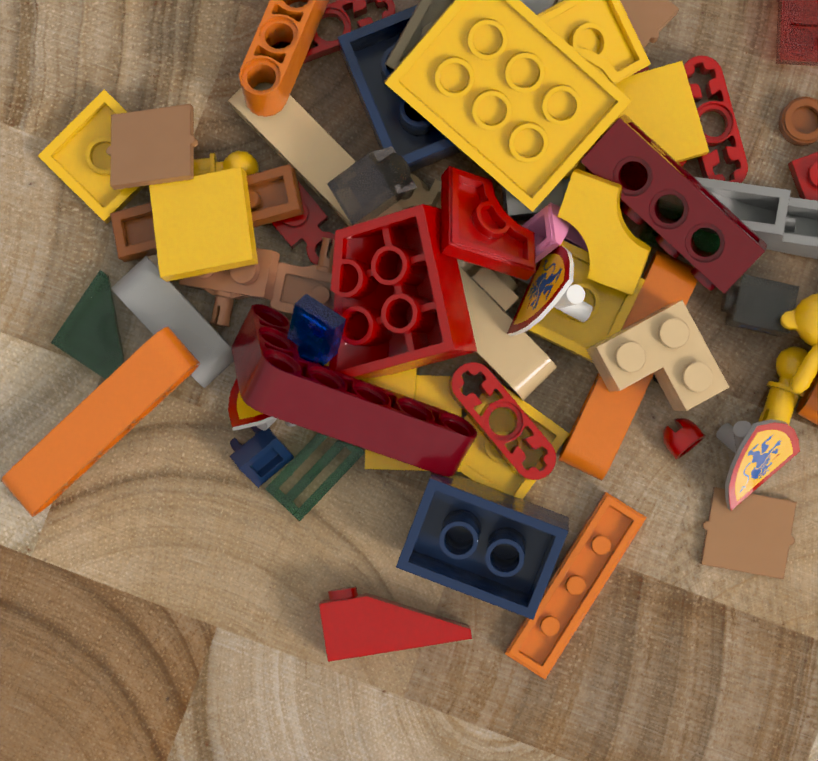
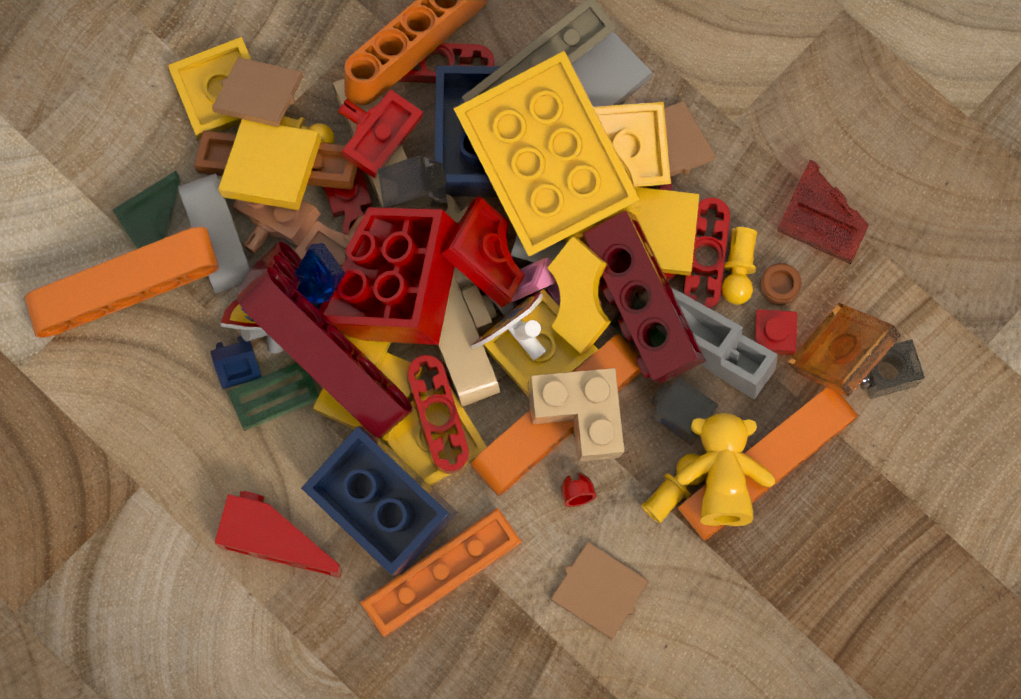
camera: 20 degrees right, 10 degrees down
shield [716,419,800,511] -> none
none -> red plate [338,89,423,179]
none -> yellow pin [721,227,757,305]

